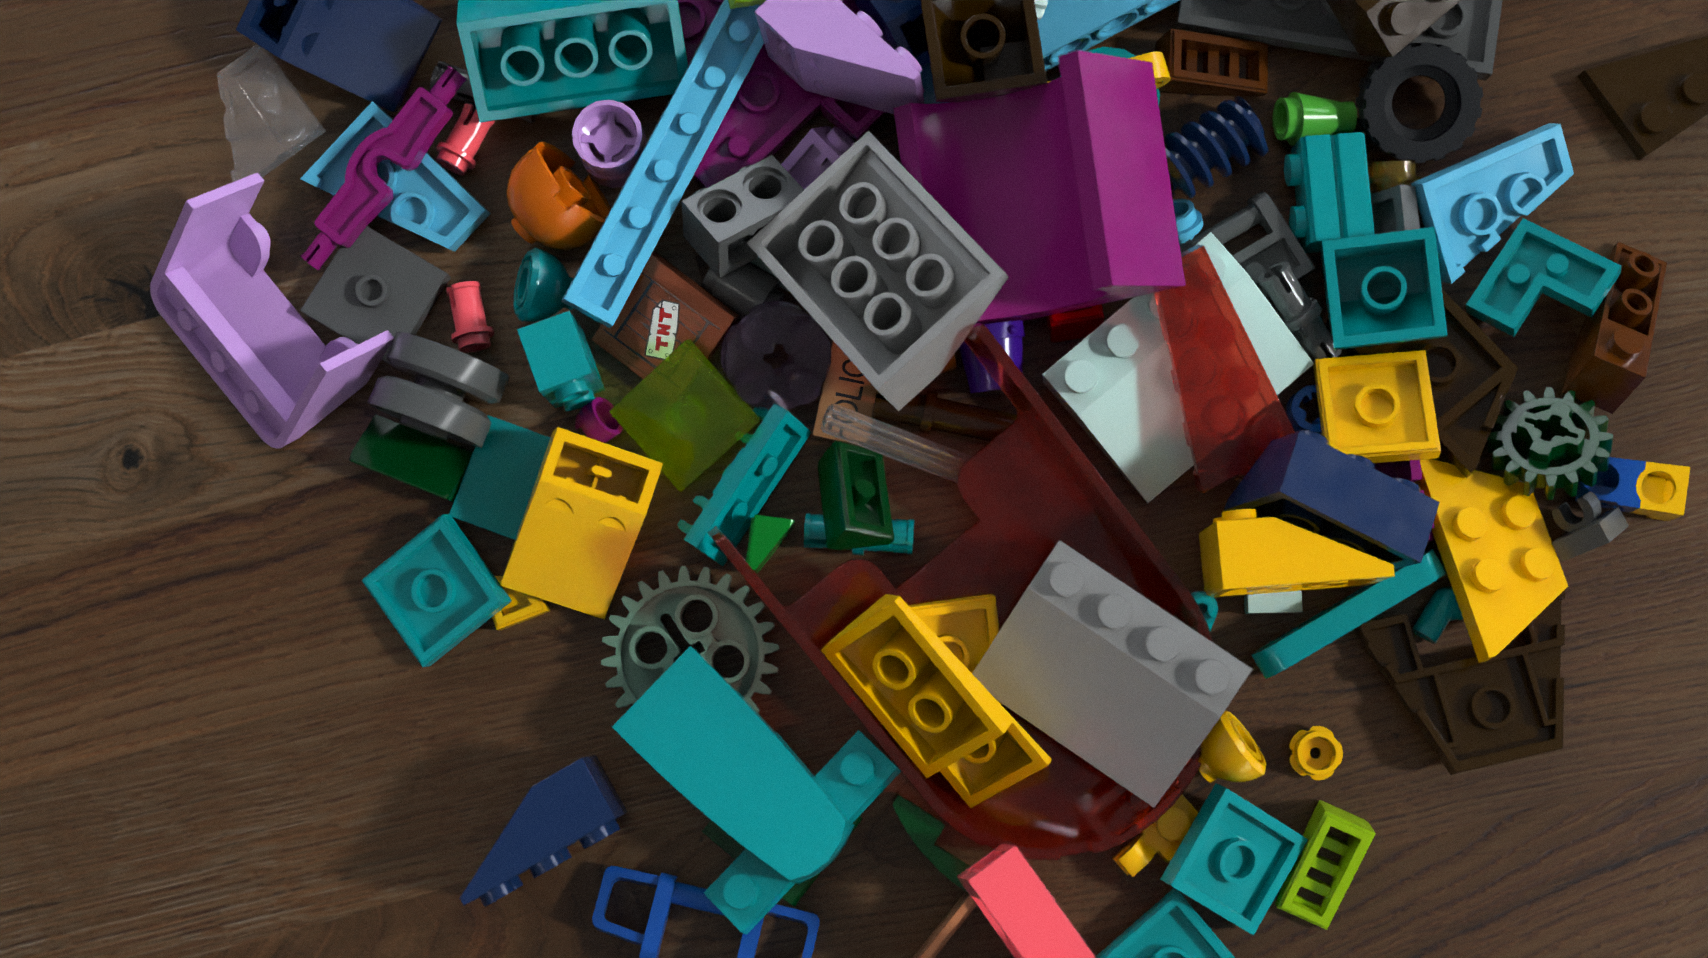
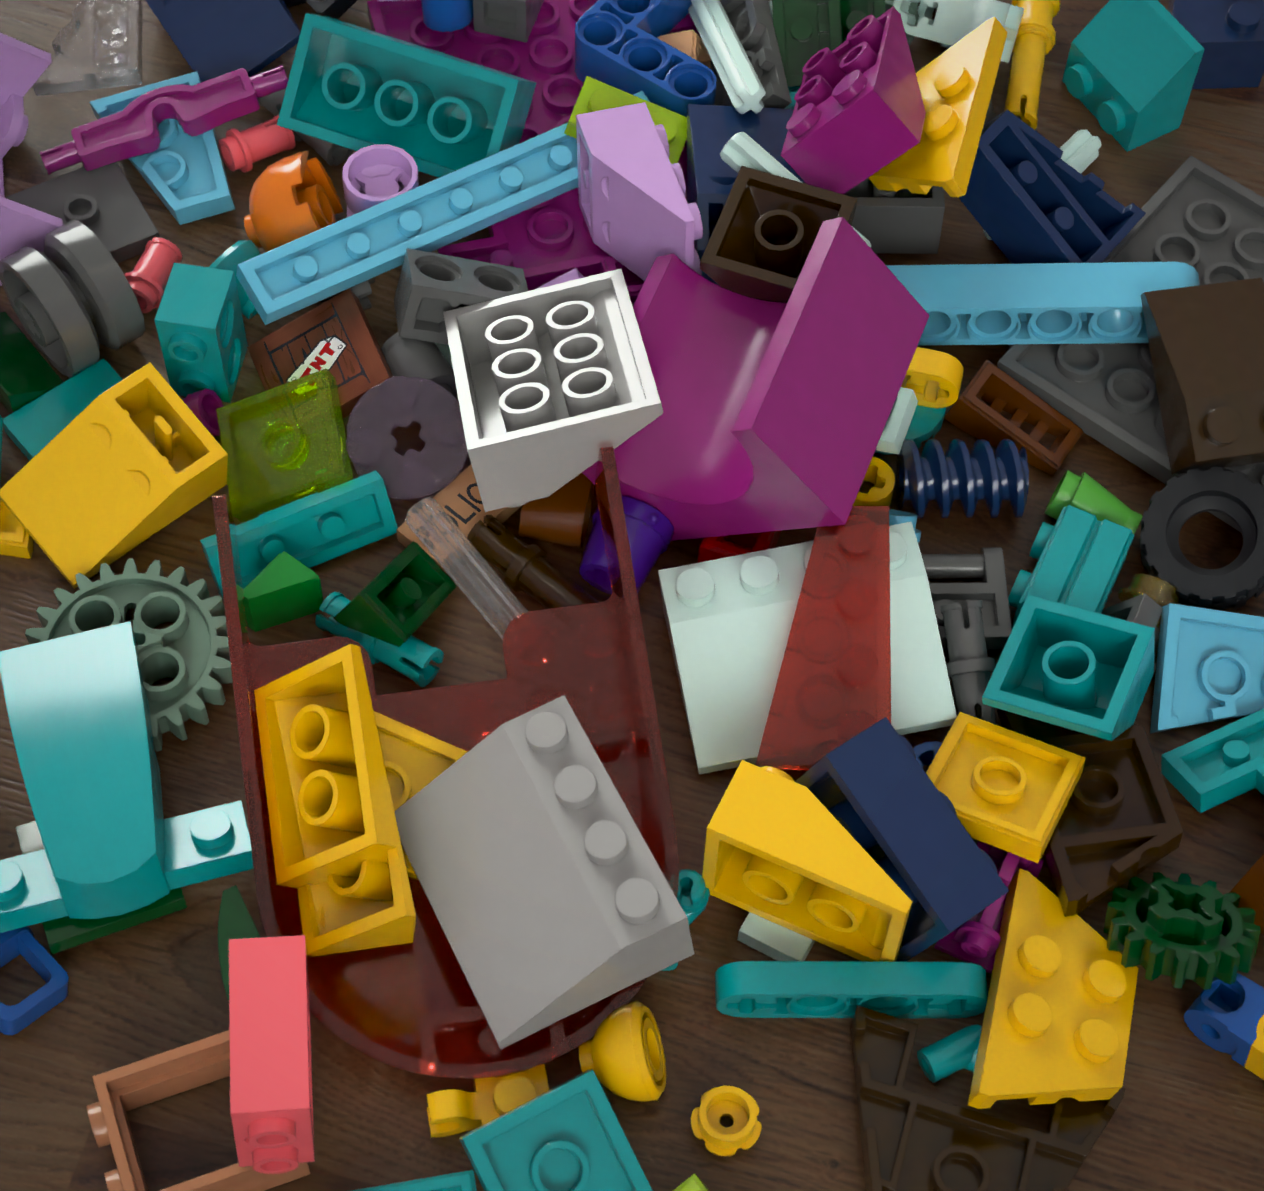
camera: 30 degrees right, 25 degrees down
dark grey tile [1552,491,1629,562] -> none

